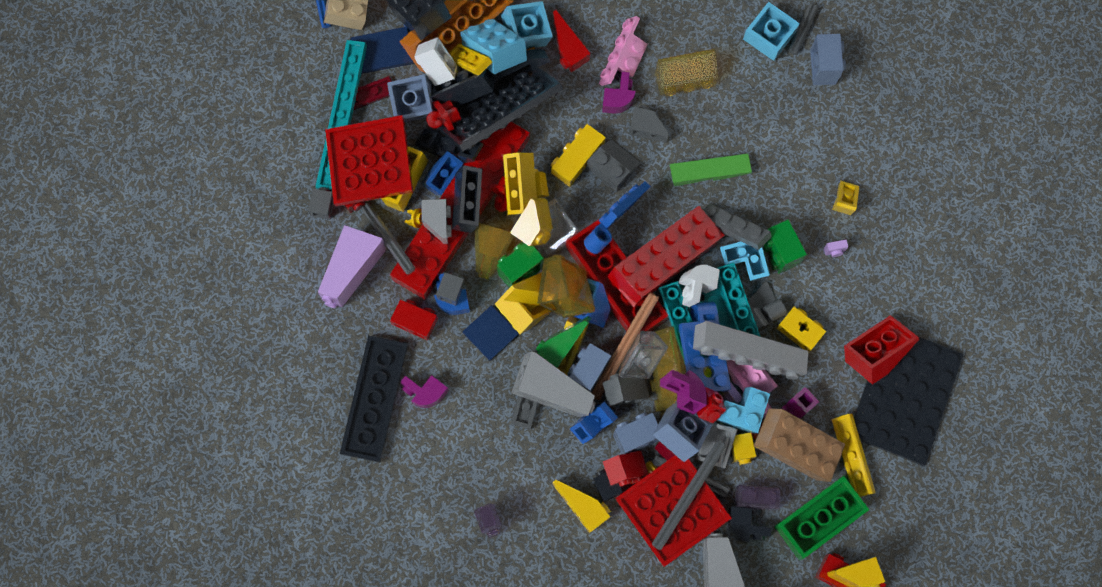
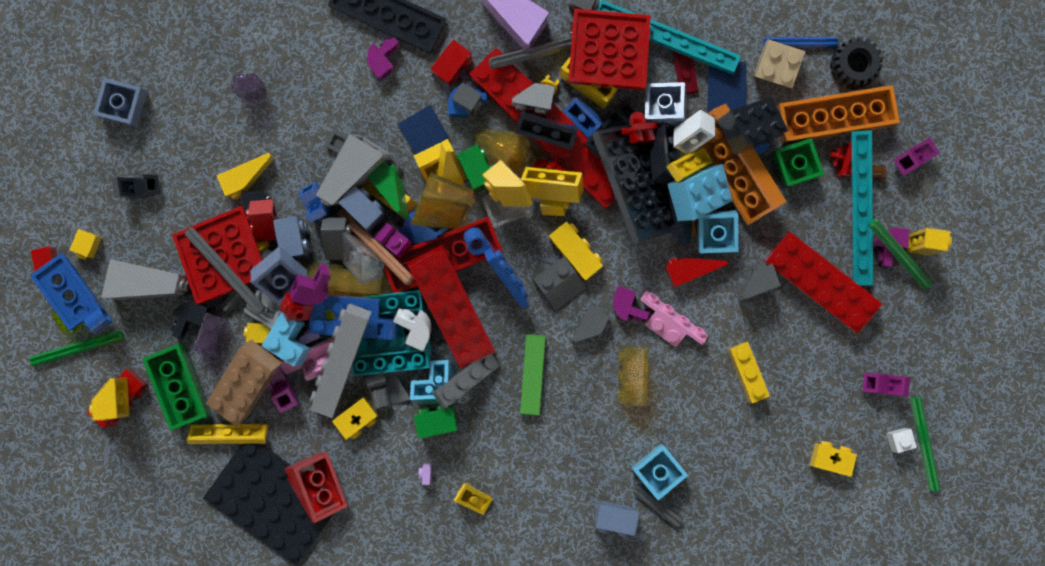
camera: 105 degrees right, 10 degrees up
none -> magenta brick [374,223,412,258]

